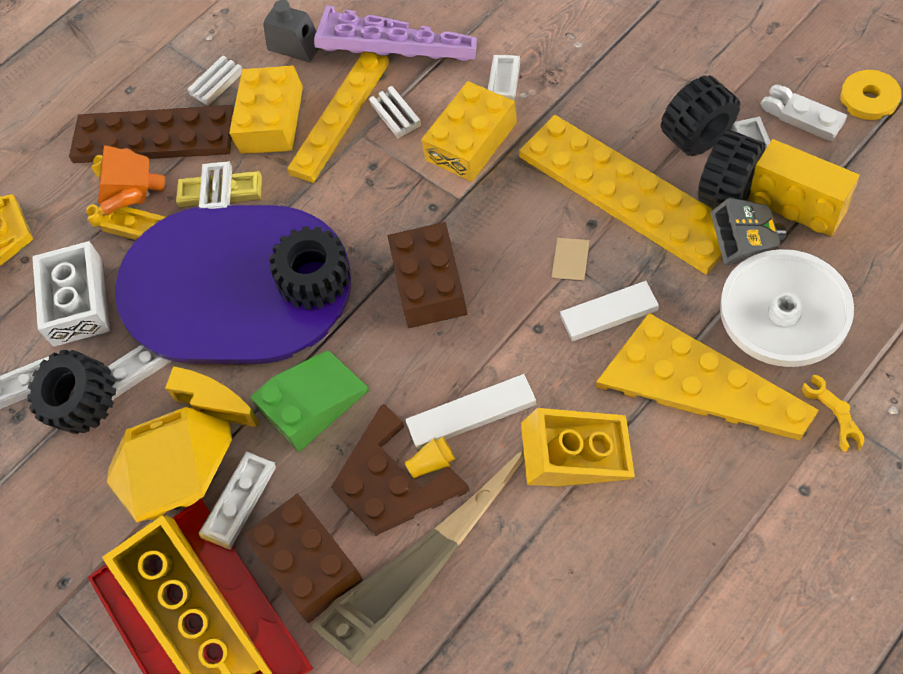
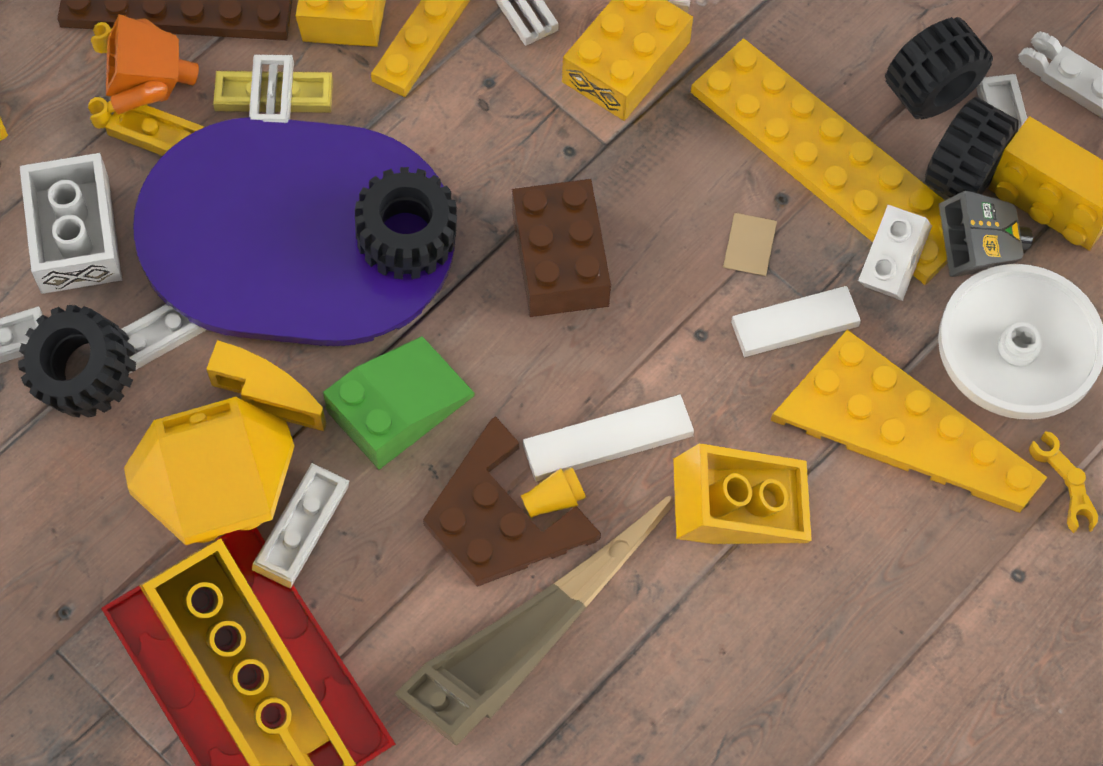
camera: 10 degrees left, 5 degrees up
reddish brown brick [243,493,363,623] -> none
none -> white brick [858,205,932,301]

